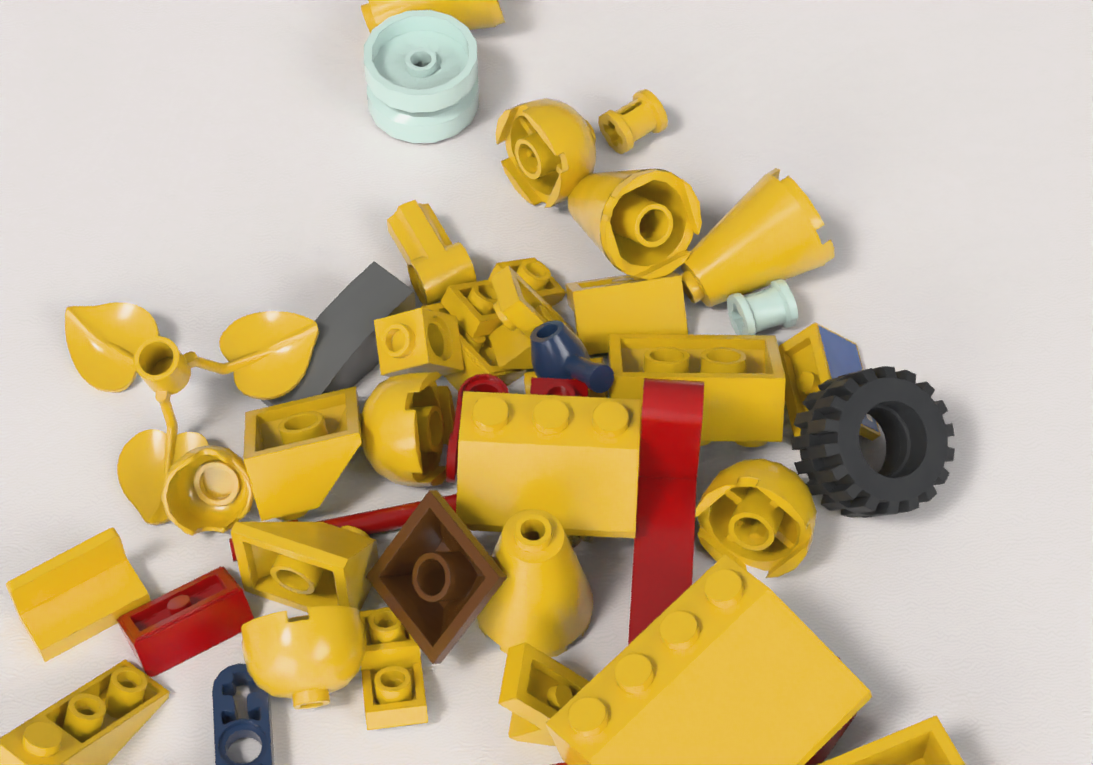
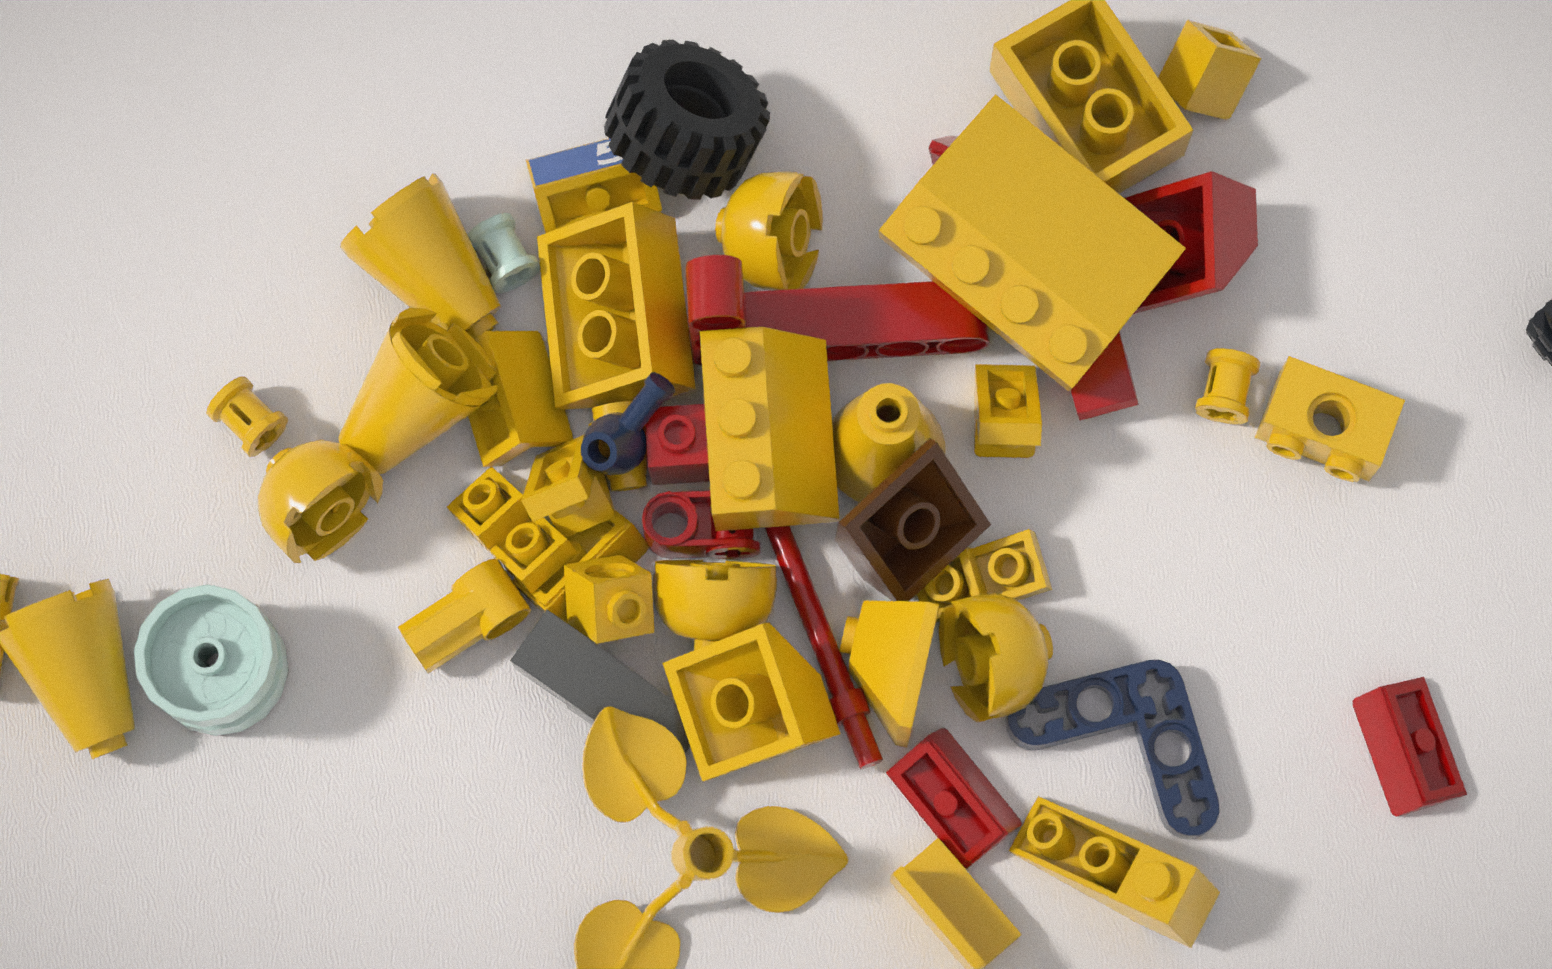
camera: 95 degrees left, 20 degrees up
yellow hair [161,445,254,536] -> none

